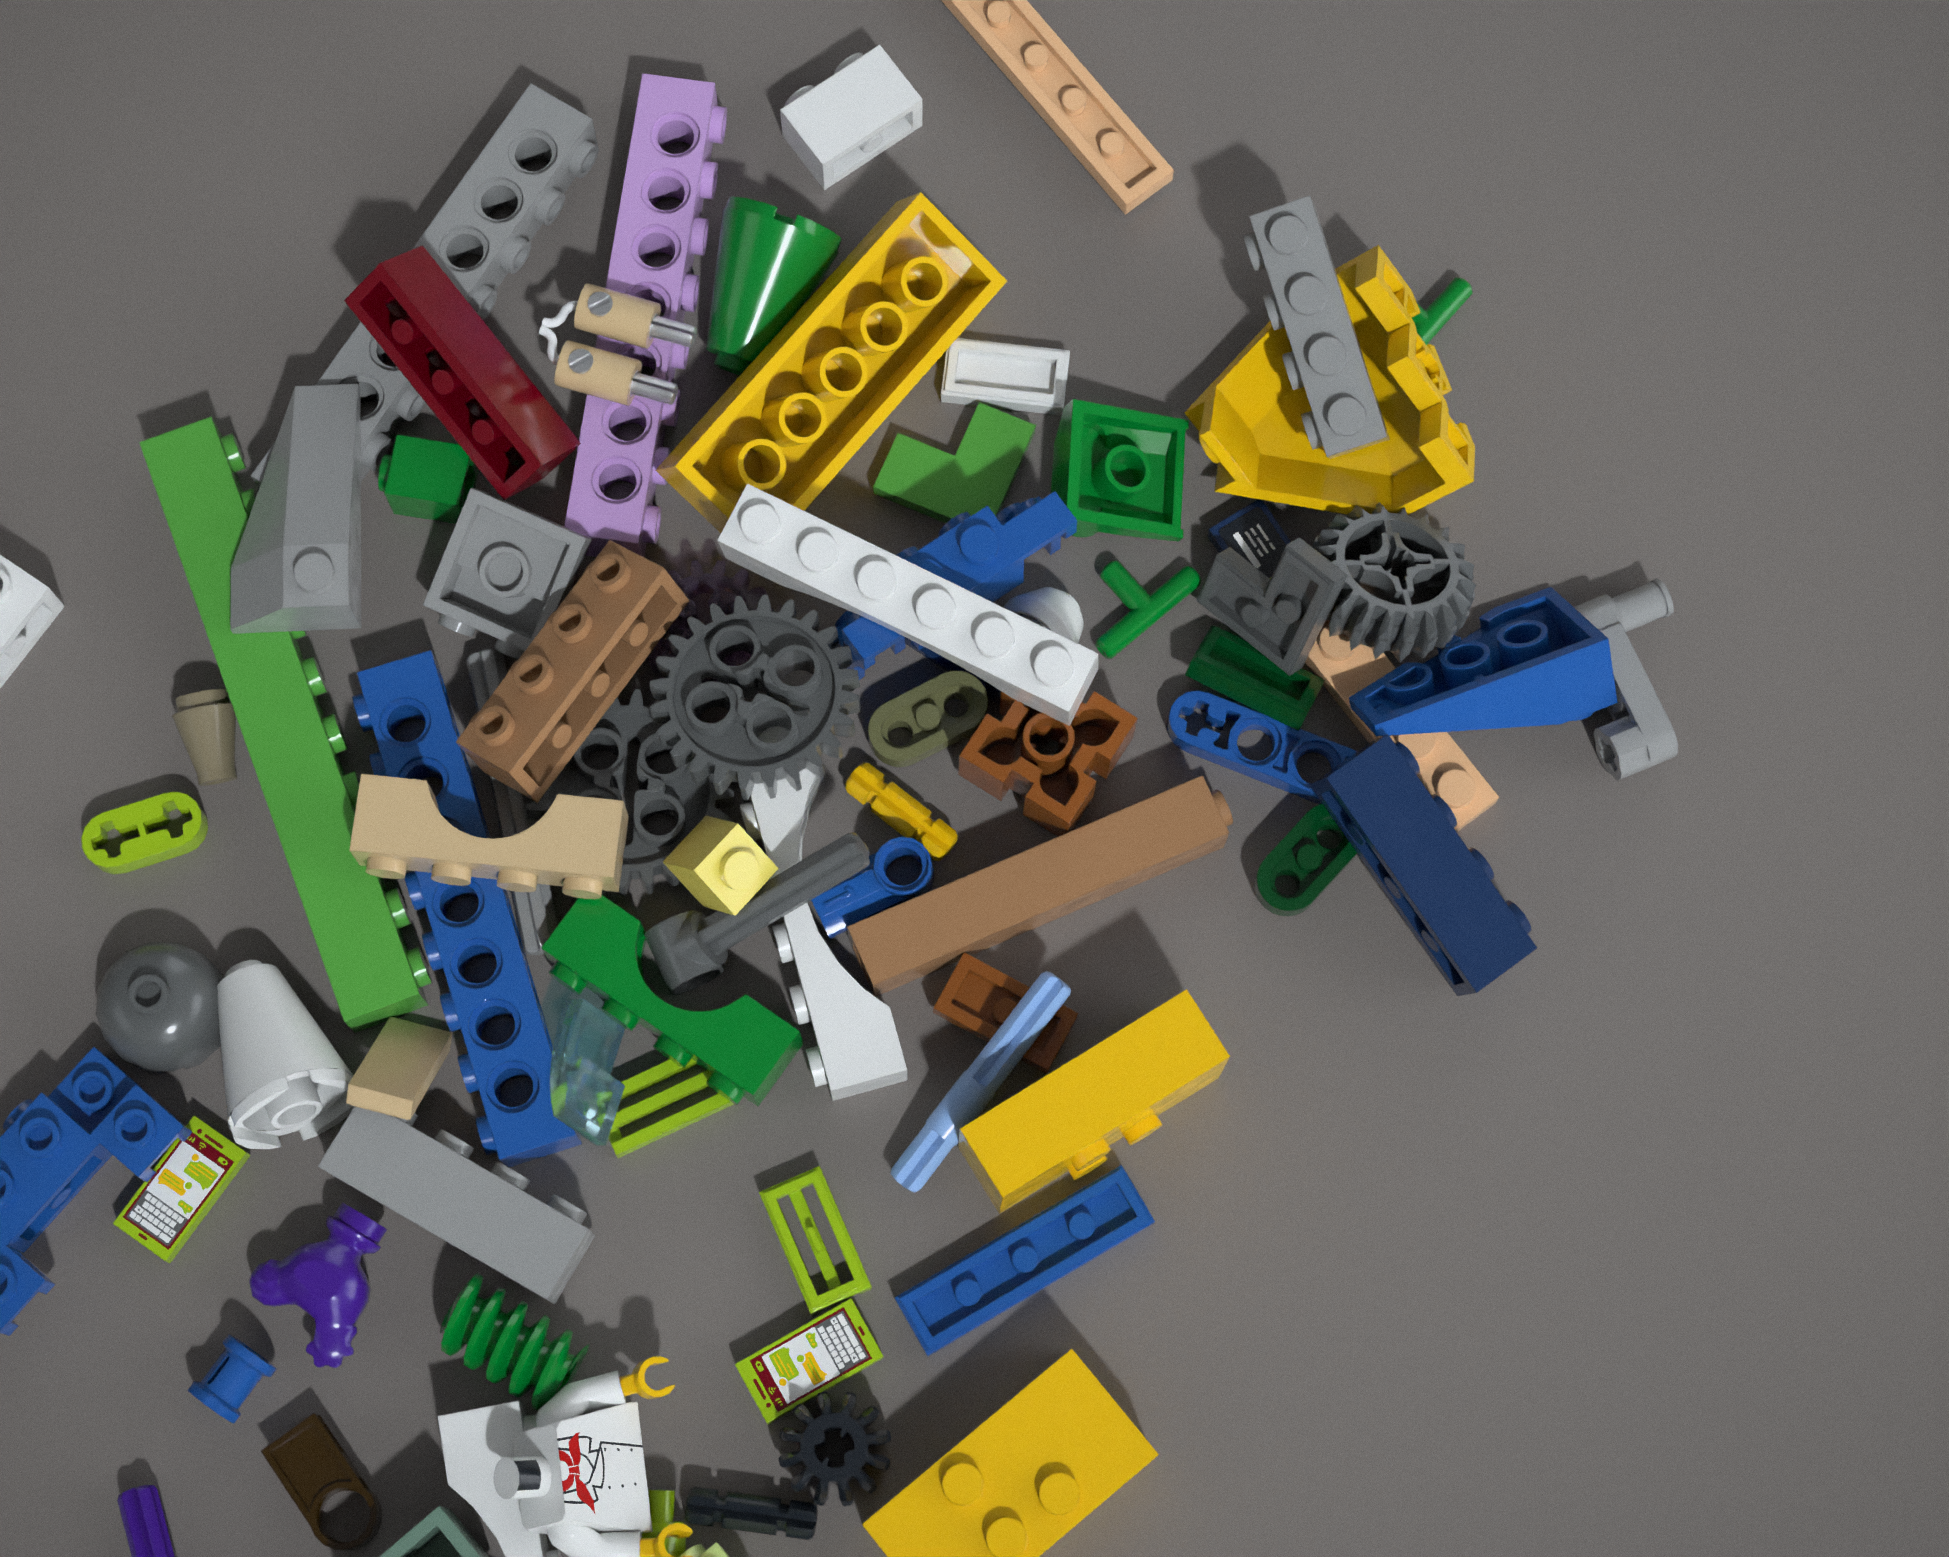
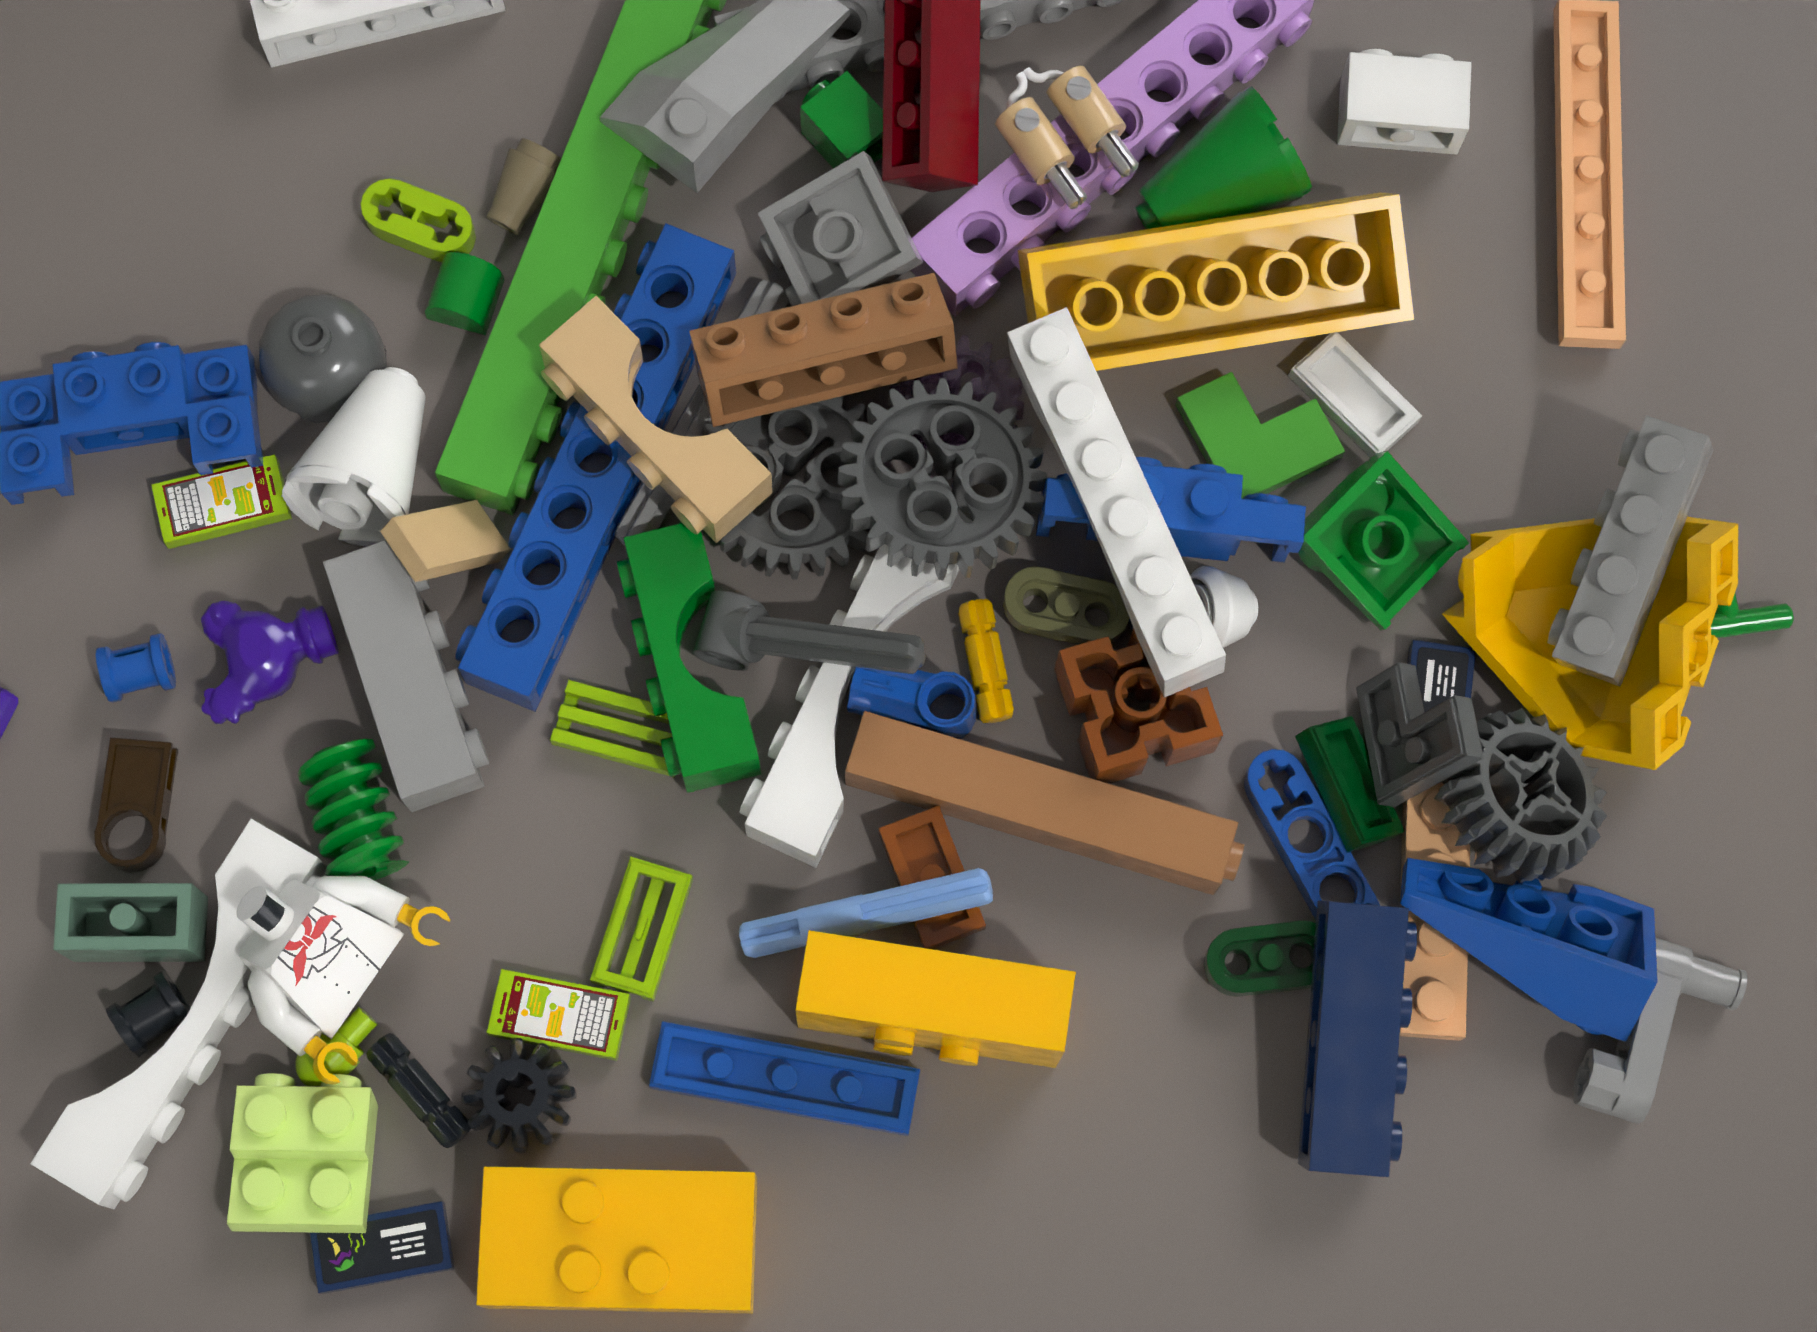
camera: 40 degrees right, 0 degrees up
clear light blue slope [550,999,625,1146] -> none
light yellow brick [663,816,779,916] -> none
green piece [1095,560,1201,659] -> none
none -> green brick [425,252,505,336]

